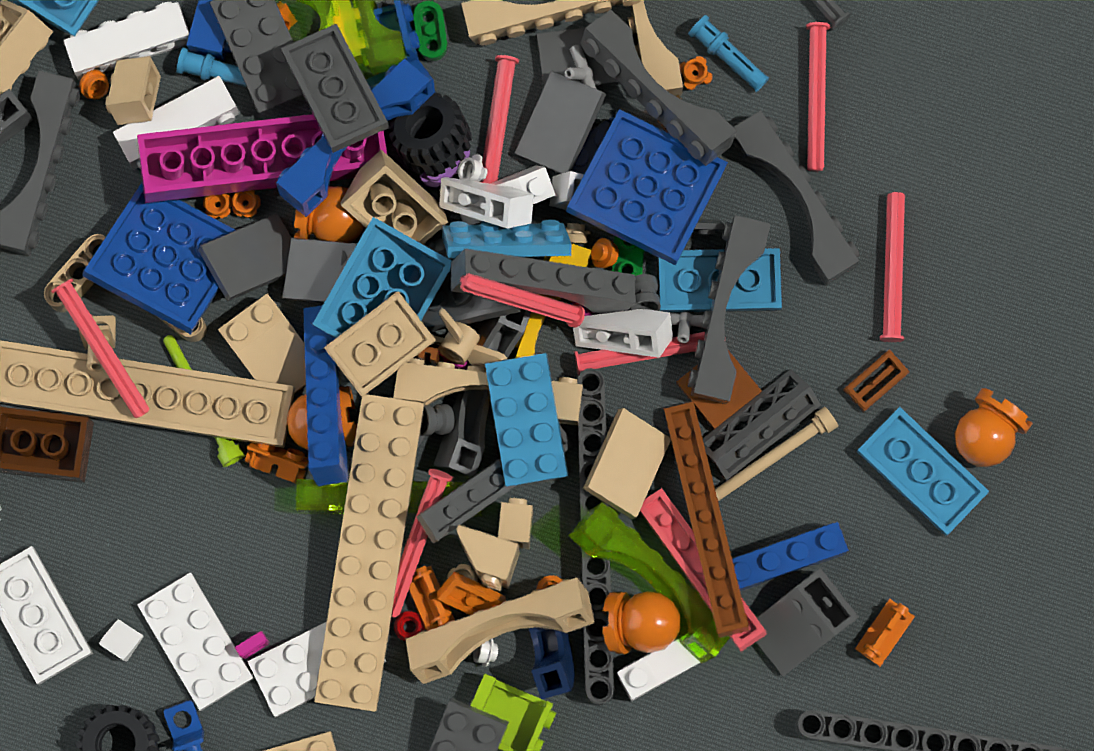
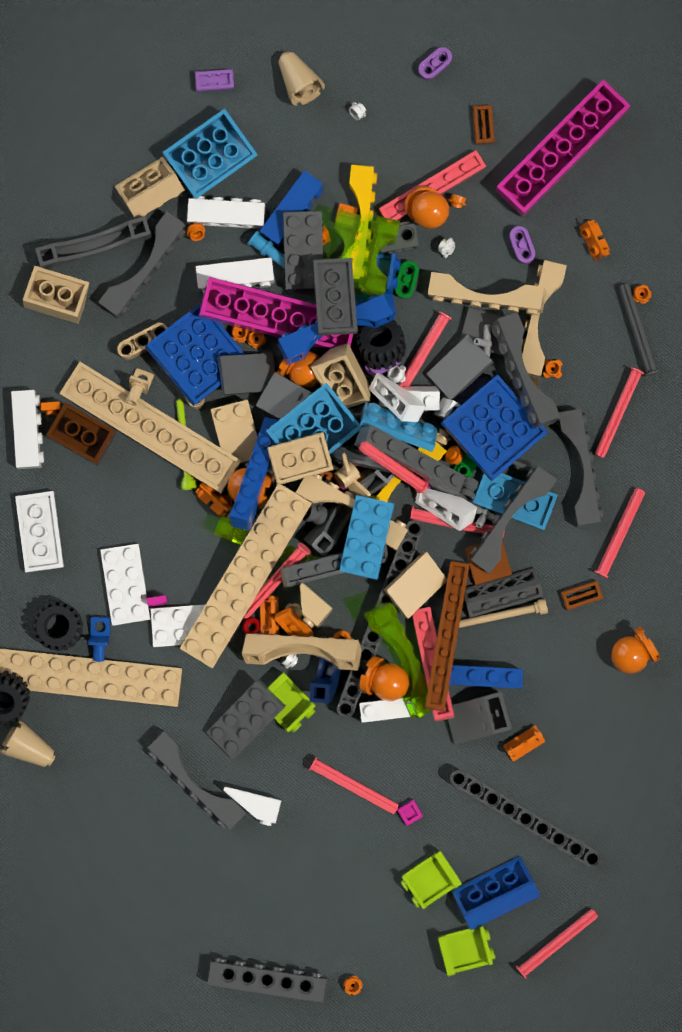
camera: 20 degrees right, 5 degrees up
coral axle [51,278,149,418] -> none
white slope [98,619,144,662] -> none
tan brick [105,56,161,125] -> none
tan brick [498,498,533,549] -> none
dark azure pin [688,15,769,92] -> none
dark azure plate [857,407,989,536] -> none

